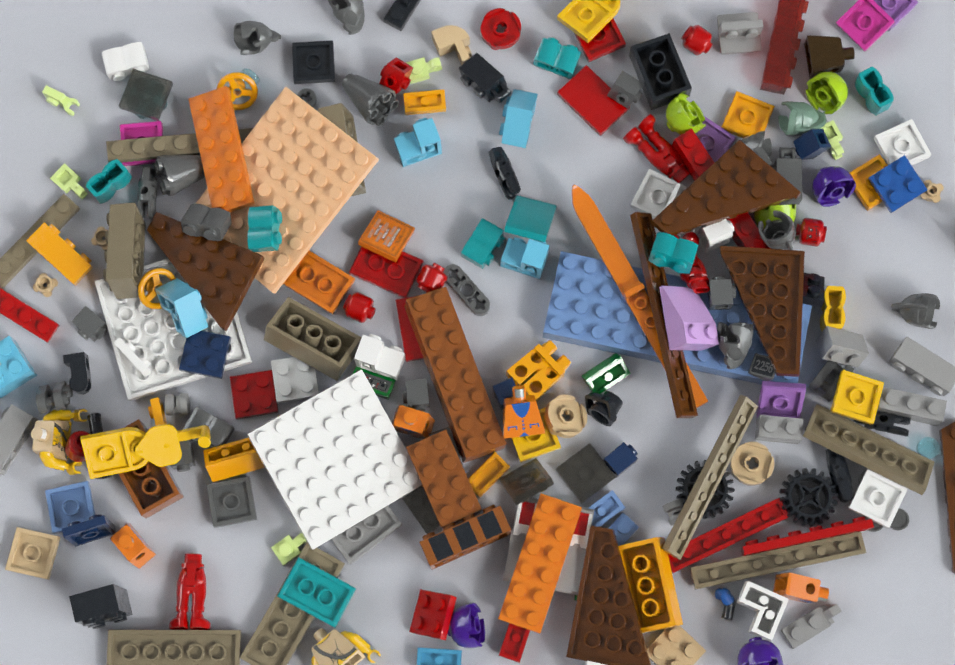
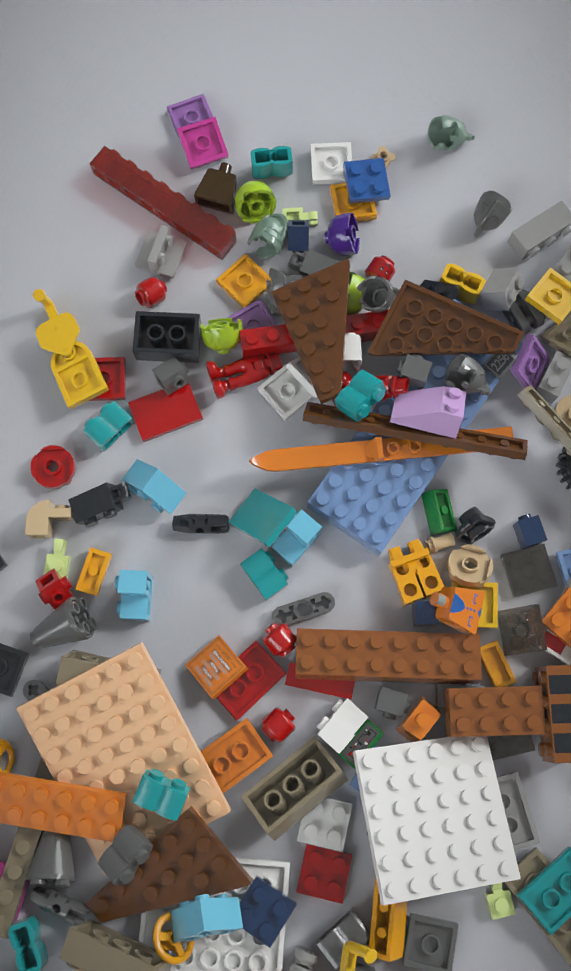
camera: 70 degrees left, 0 degrees up
none -> tan pin [425,532,455,554]

